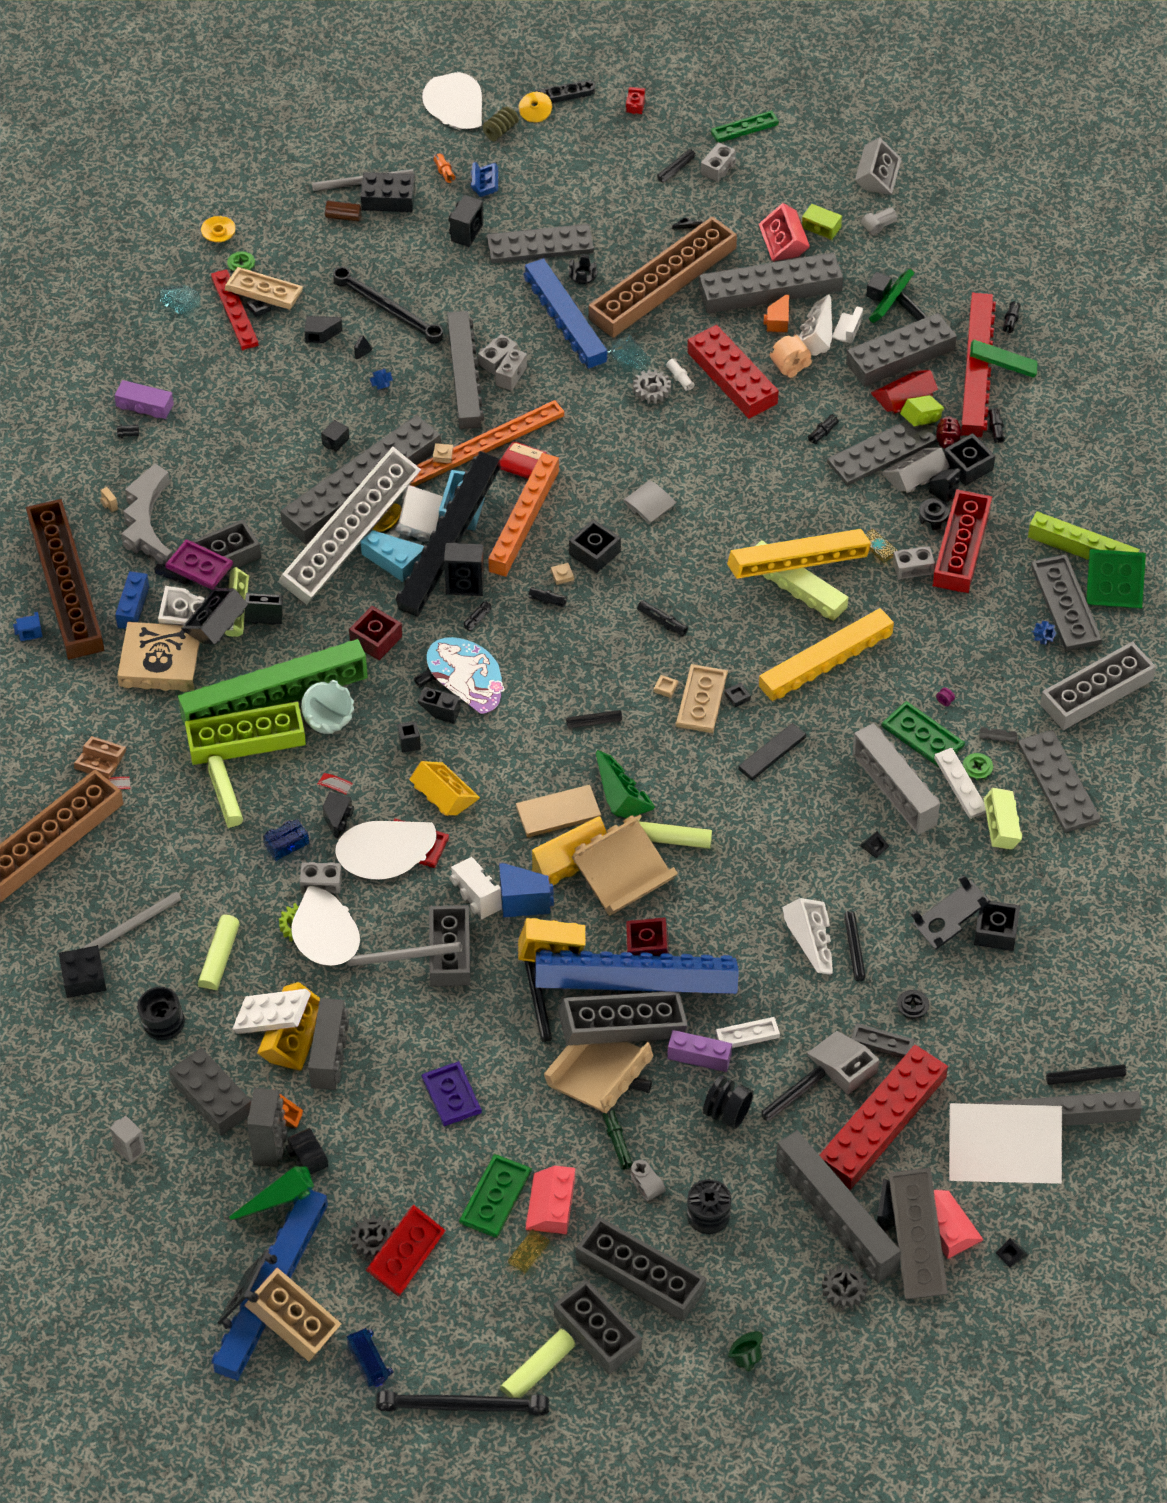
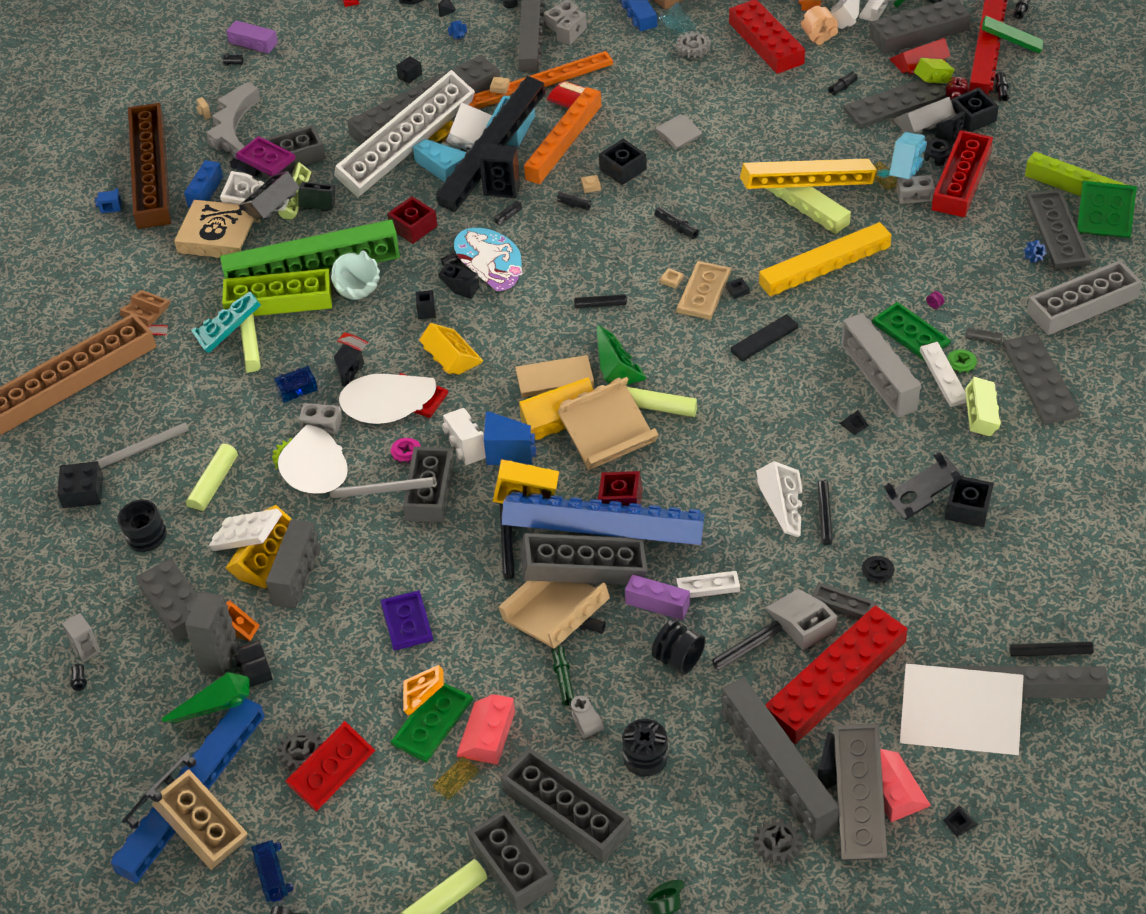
camera: 10 degrees right, 5 degrees down
white pin [666,359,695,391] -> none
none -> black pin [70,664,87,691]
none -> teal wing [191,292,261,353]
none -> dark pink gear [391,438,421,463]
none -> light orange wing [403,665,444,715]
none -> medium azure brick [889,132,927,179]

